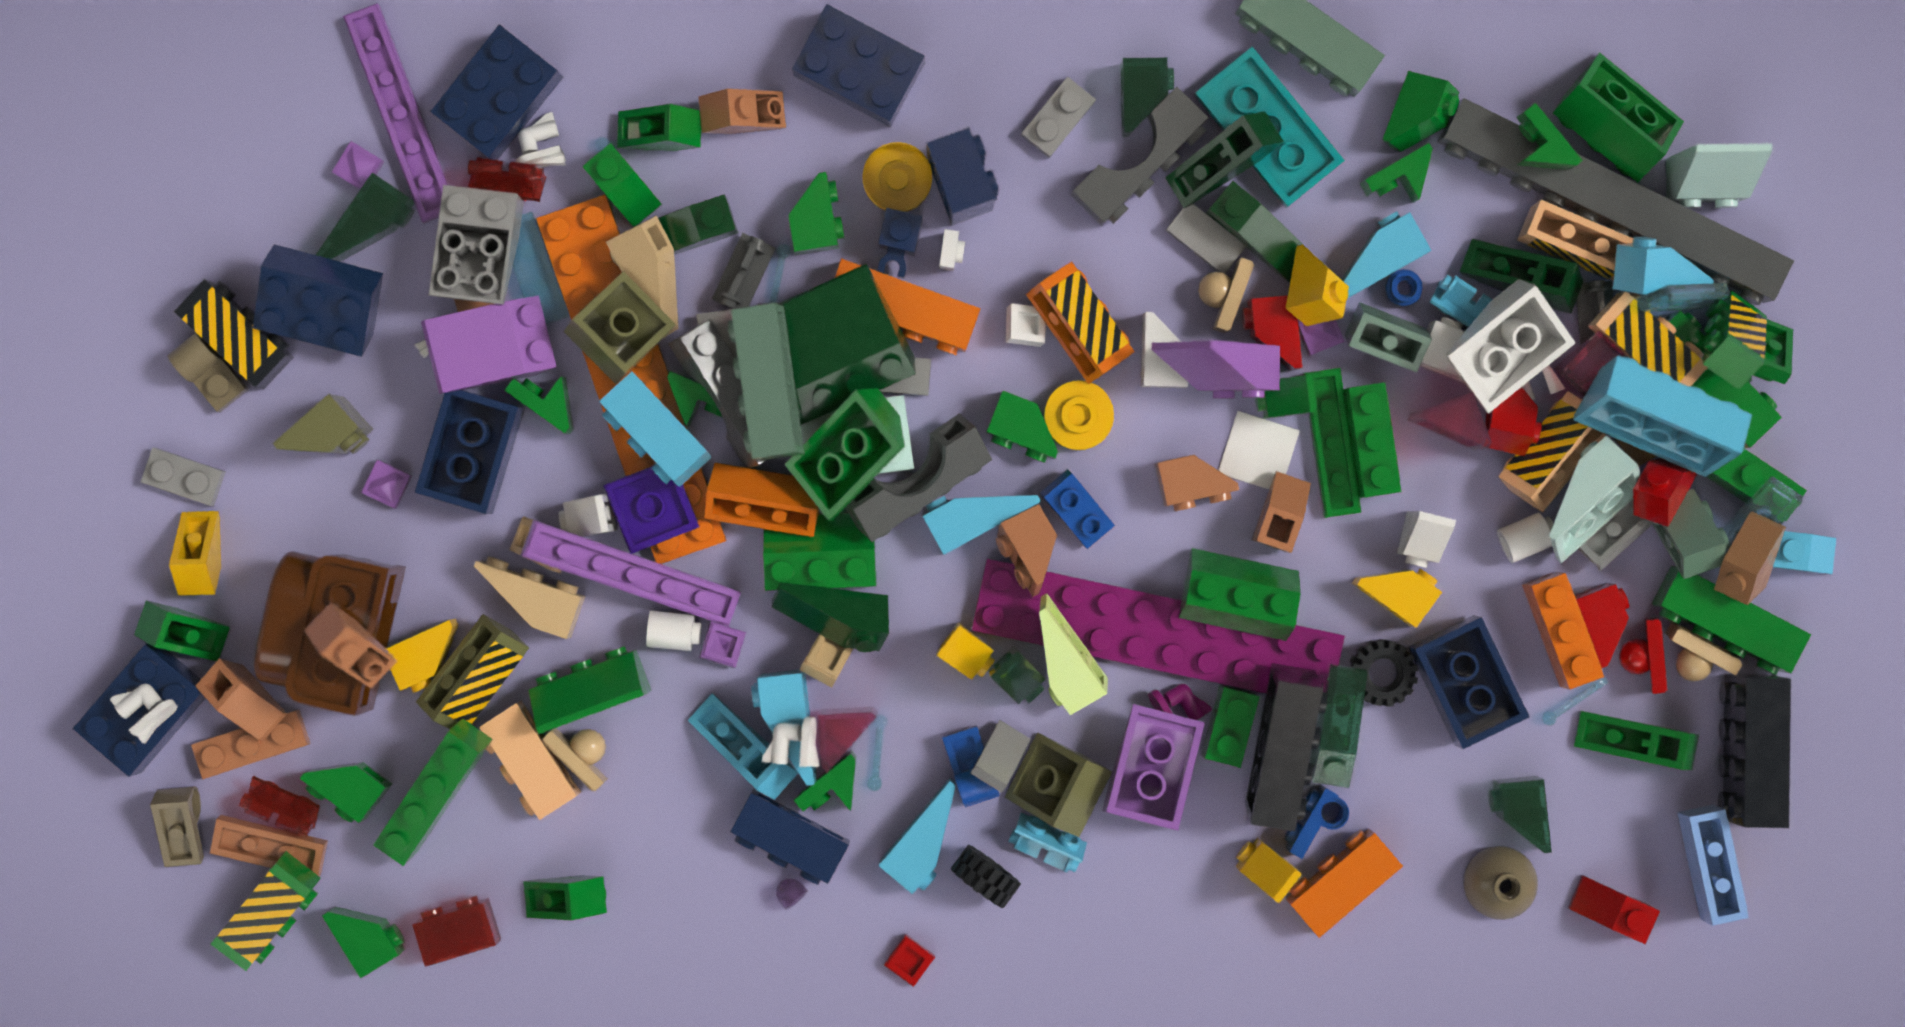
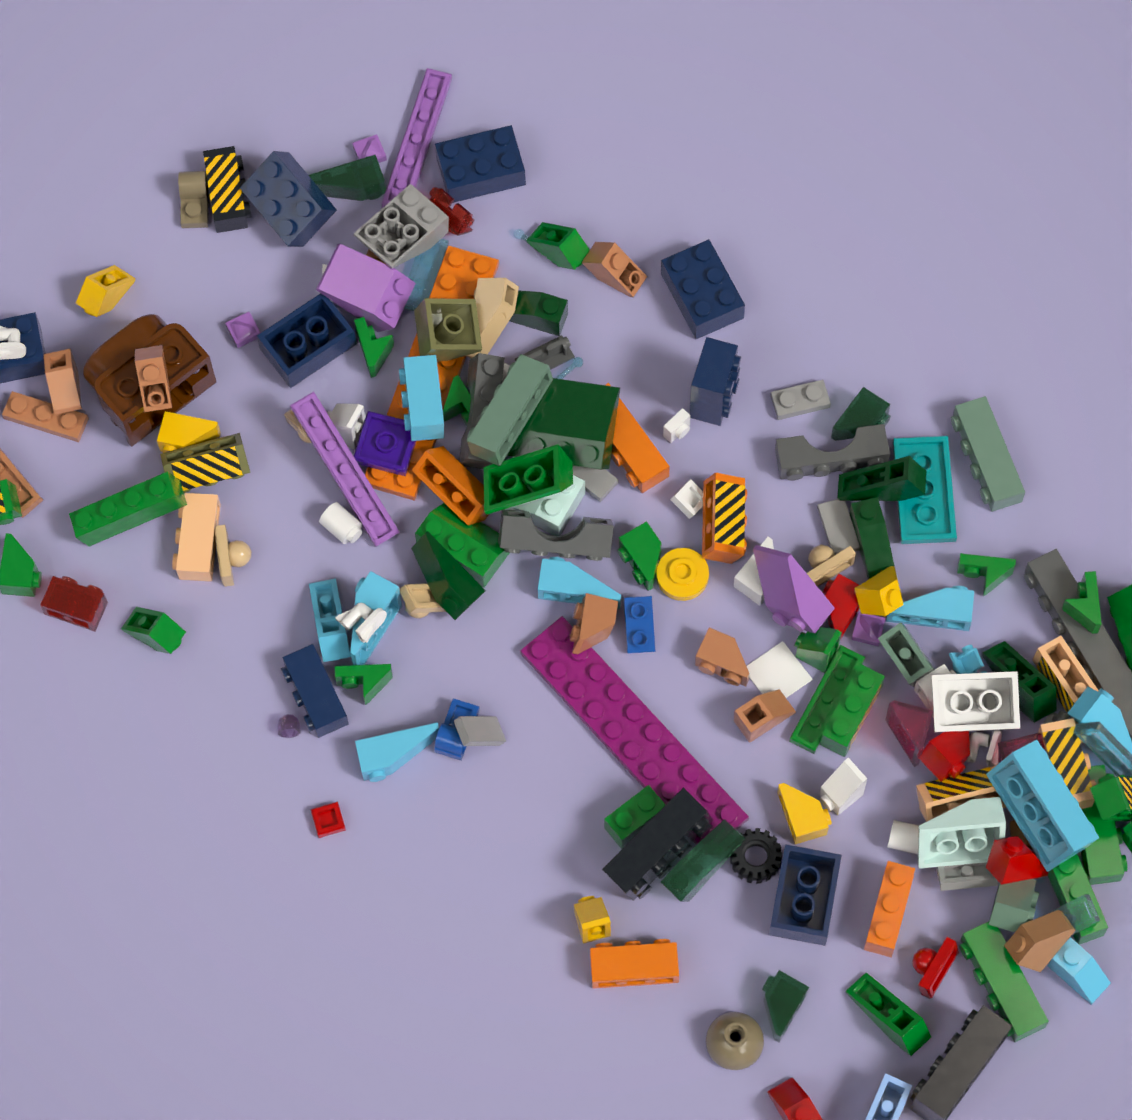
camera: 35 degrees right, 20 degrees down
green slope [134,600,230,661] -> none
light grey plate [141,447,226,506] -> none
clear red hinge [239,776,321,837] -> none
olive slope [273,394,374,454] -> none
green slope [300,762,392,823] -> none
tan slope [474,556,585,639] -> none
white piece [516,112,566,171] -> none
green slope [528,646,651,734] -> none
green slope [582,143,662,227] -> none
medium lavender tile [699,621,746,668] -> none
green slope [788,172,845,255] -> none
clear pink slope [818,707,878,772] -> none
yellow piece [862,142,932,212] -> none
clear light blue hinge [867,714,888,791] -> none
dark blue brick [877,208,923,279] -> none
yellow slope [936,622,995,680] -> none
black tyre [950,844,1021,908] -> none
clear green slope [988,645,1046,704] -> none
olive slope [1005,732,1113,837] -> none
medium azure hinge [1008,812,1087,873] -> none
yellowish green slope [1039,593,1108,715] -> none
medium lavender slope [1102,704,1205,831] -> none
magenta piece [1148,683,1212,720] -> none
green slope [1179,548,1301,641] -> none
blue plate [1284,785,1349,859] -> none
green slope [1382,71,1460,152] -> none
blue plate [1385,269,1423,306] -> none
clear light blue hinge [1542,677,1609,726] -> none
red slope [1575,583,1630,669] -> none
tan tile [1665,622,1742,681] -> none

